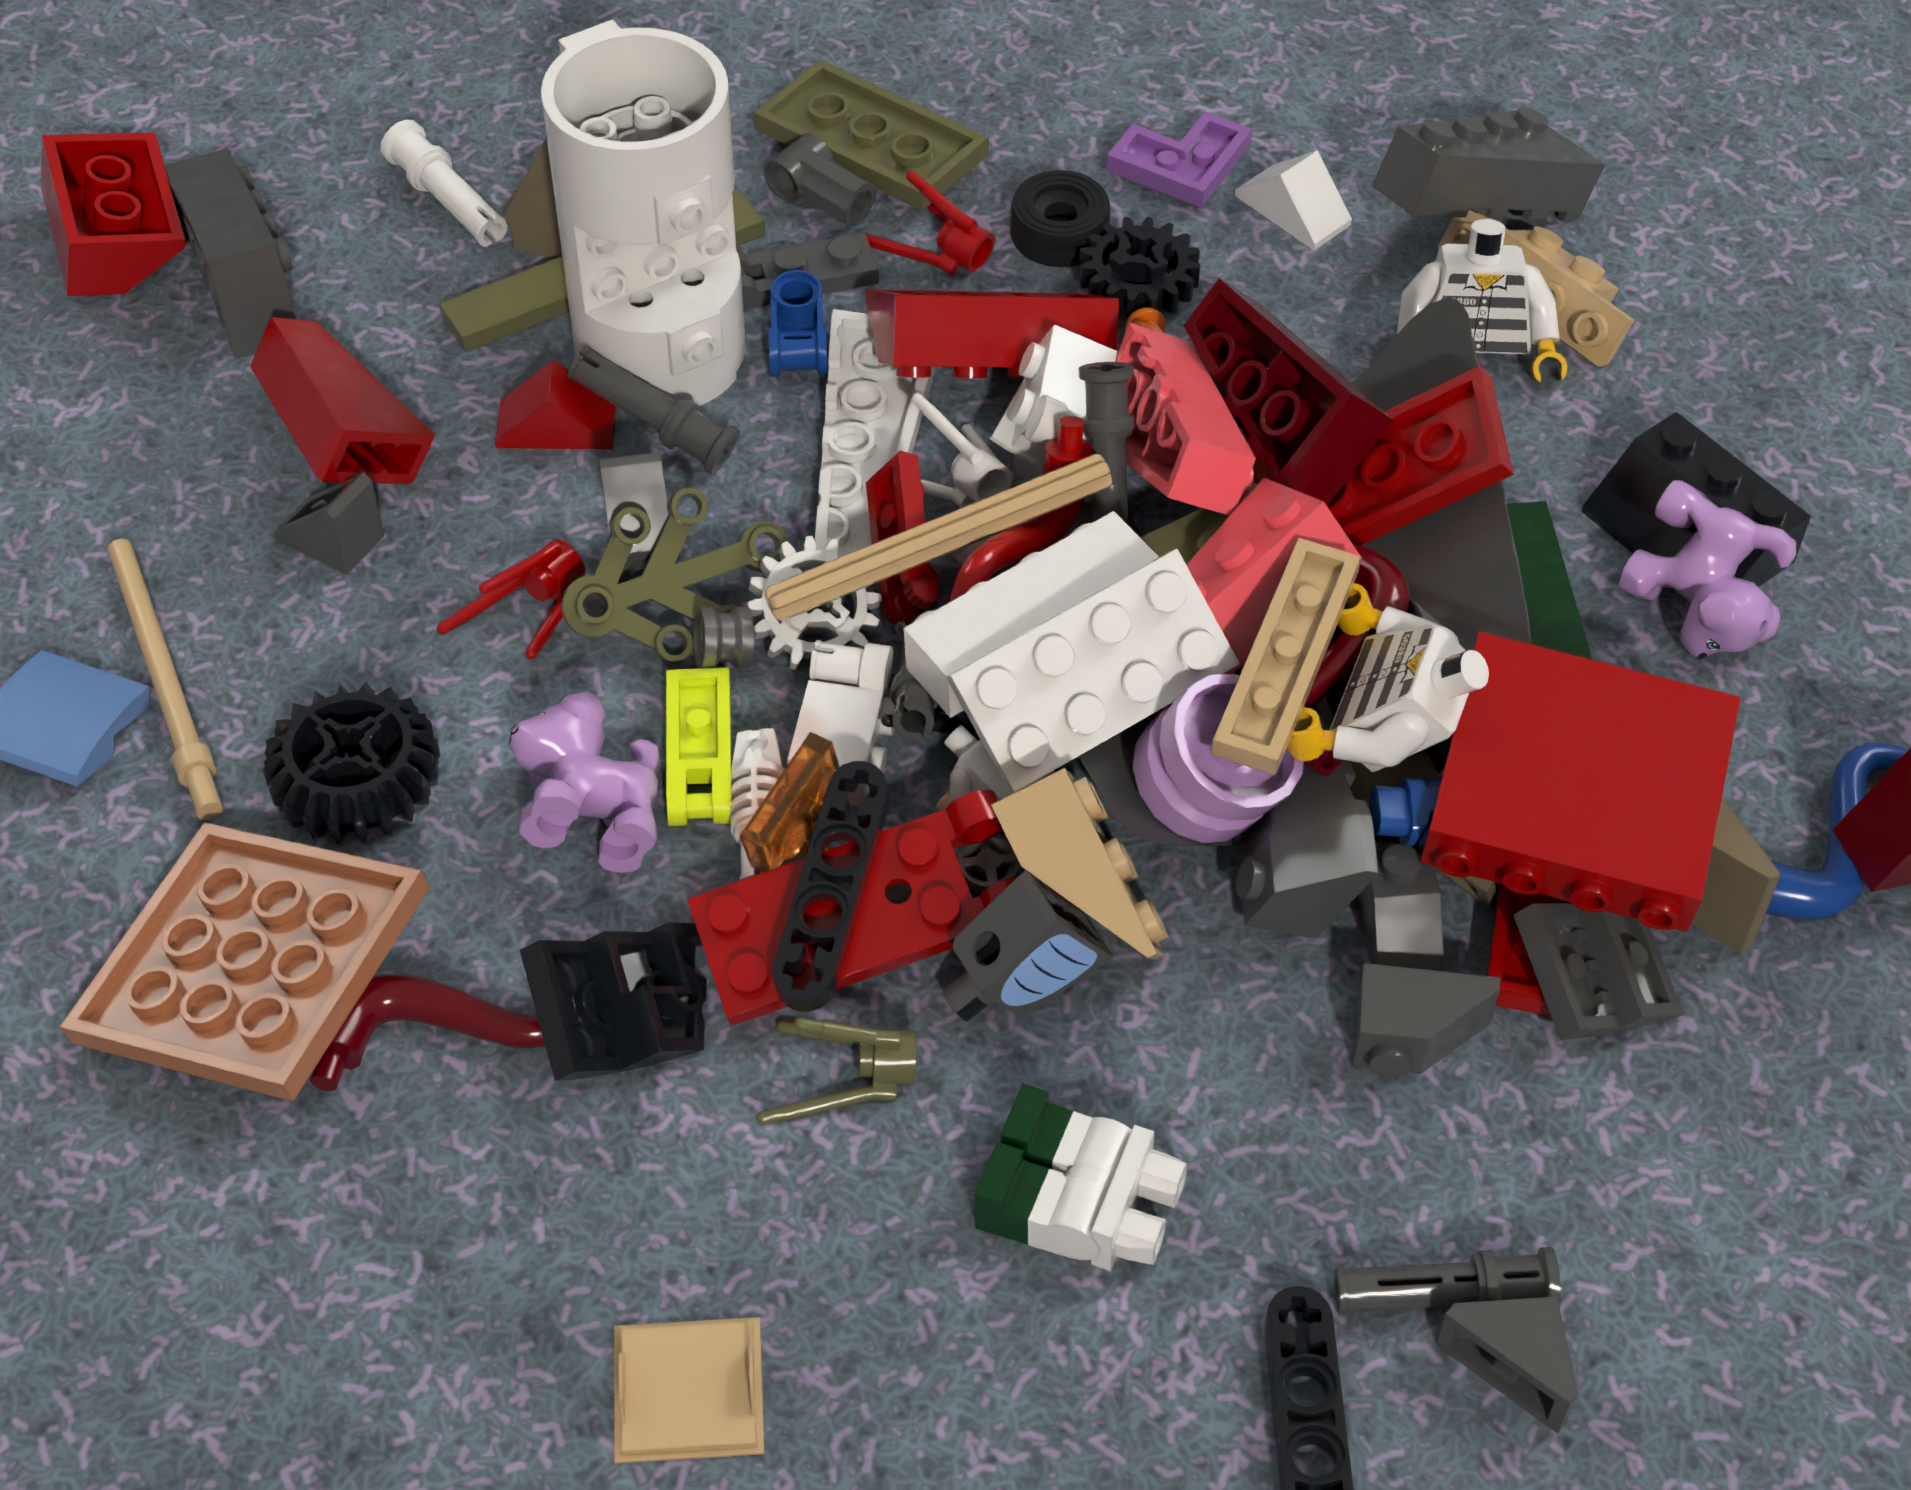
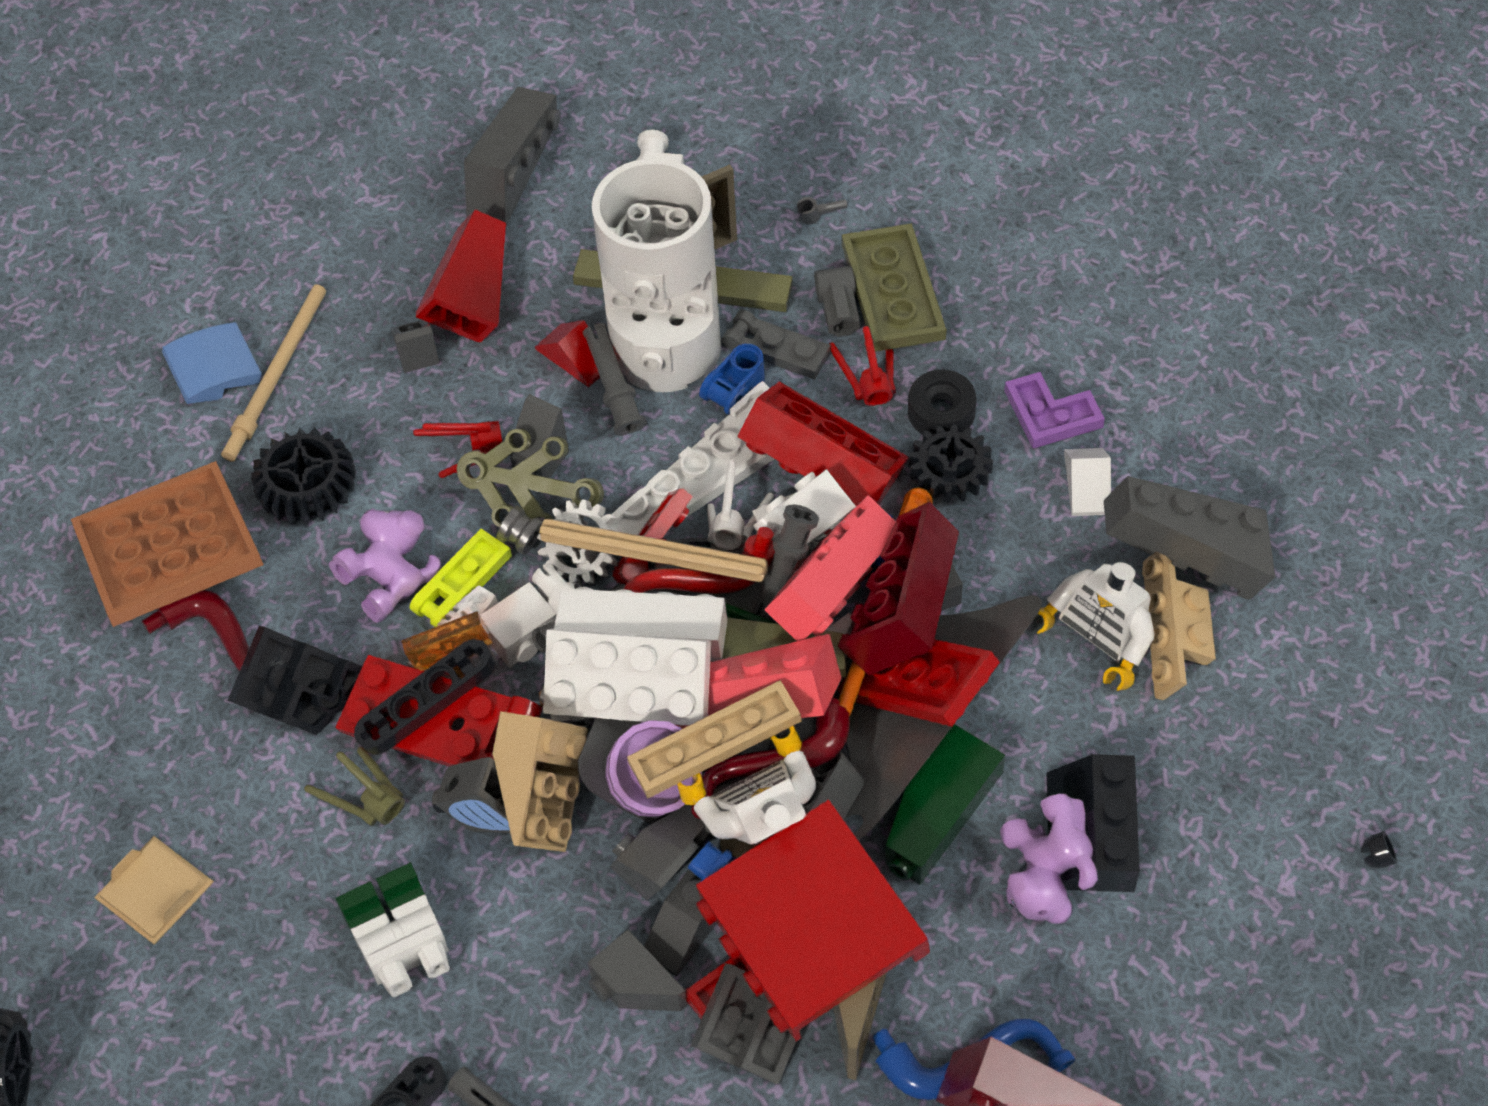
camera: 45 degrees right, 5 degrees up
red slope [41,133,185,296] -> none

